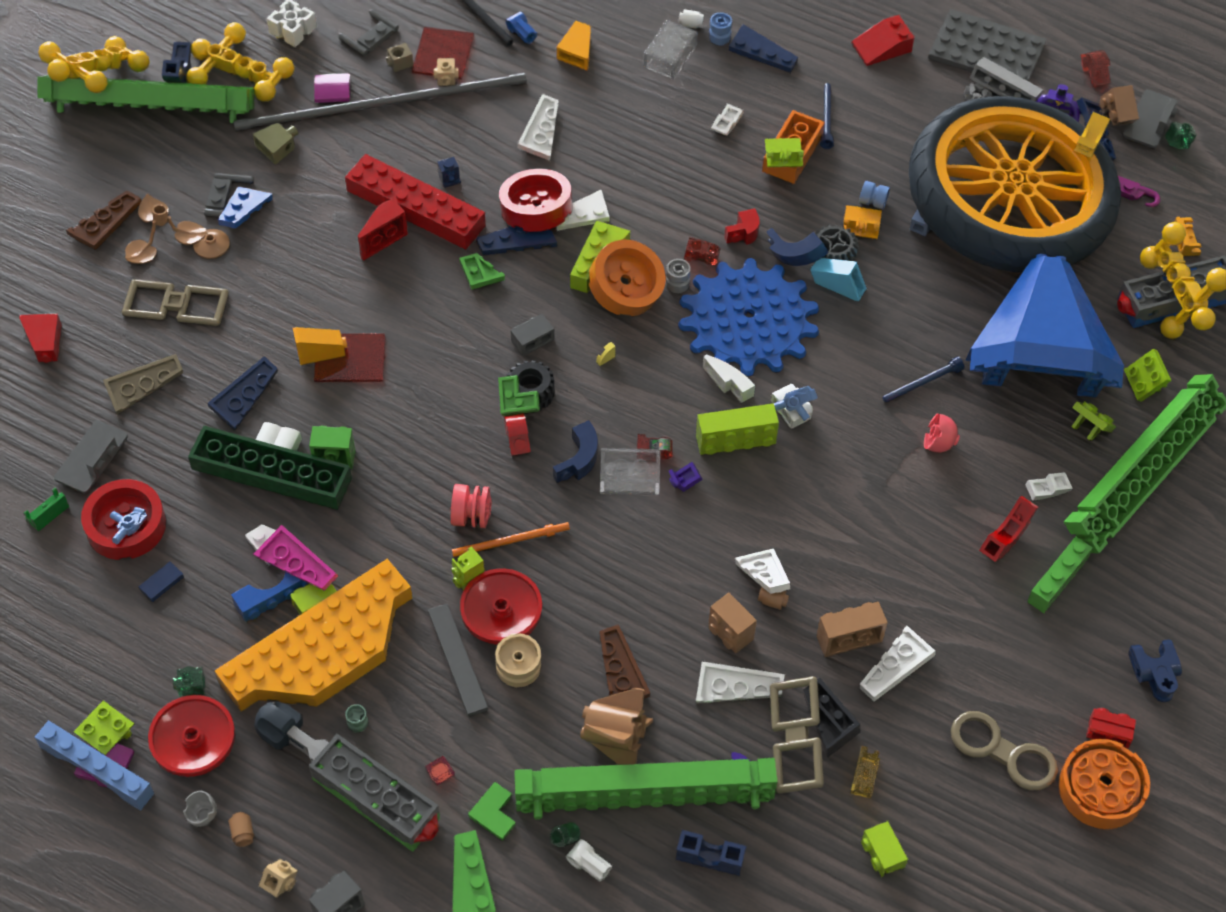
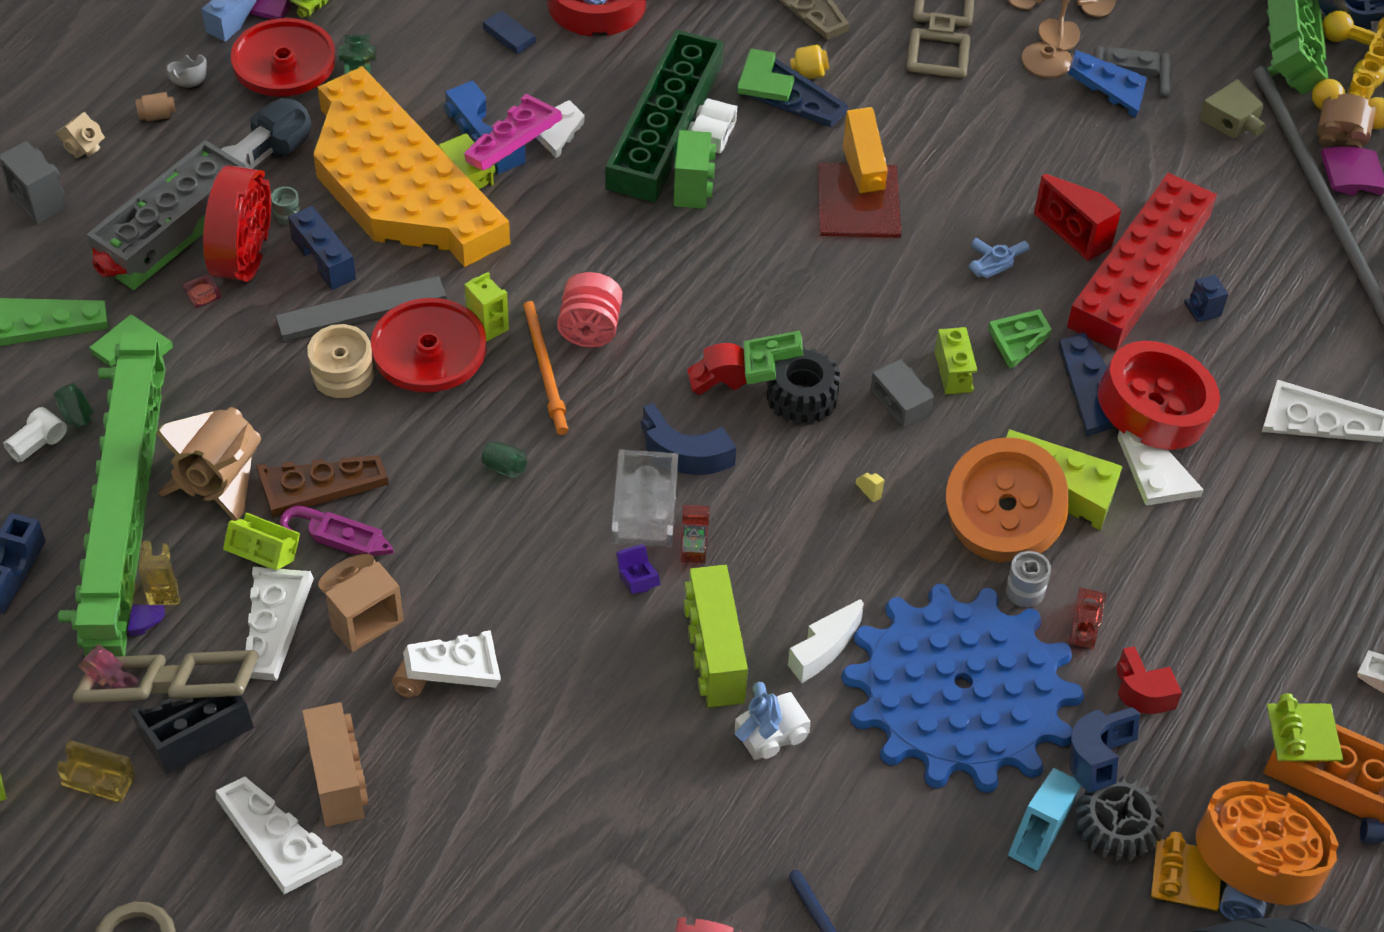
camera: 90 degrees right, 5 degrees down
none -> clear pink plate [78,644,138,689]
none -> clear yellow hinge [139,541,180,605]
none -> red brick [203,165,271,282]
none -> lime hinge [223,513,300,571]
none -> magenta plate [279,506,394,556]
none -> dark blue arch [288,206,356,290]
none -> medium nougat dish [318,554,376,593]
none -> clear green brick [481,441,528,478]
none -> bright green tile [737,49,794,102]
none -> yellow head [790,45,829,80]
none -> lime hinge [935,327,977,395]
none -> medium blue piece [969,238,1029,278]
none -> orange brick [1196,781,1338,905]
none -> medium nougat brick [1317,94,1376,148]

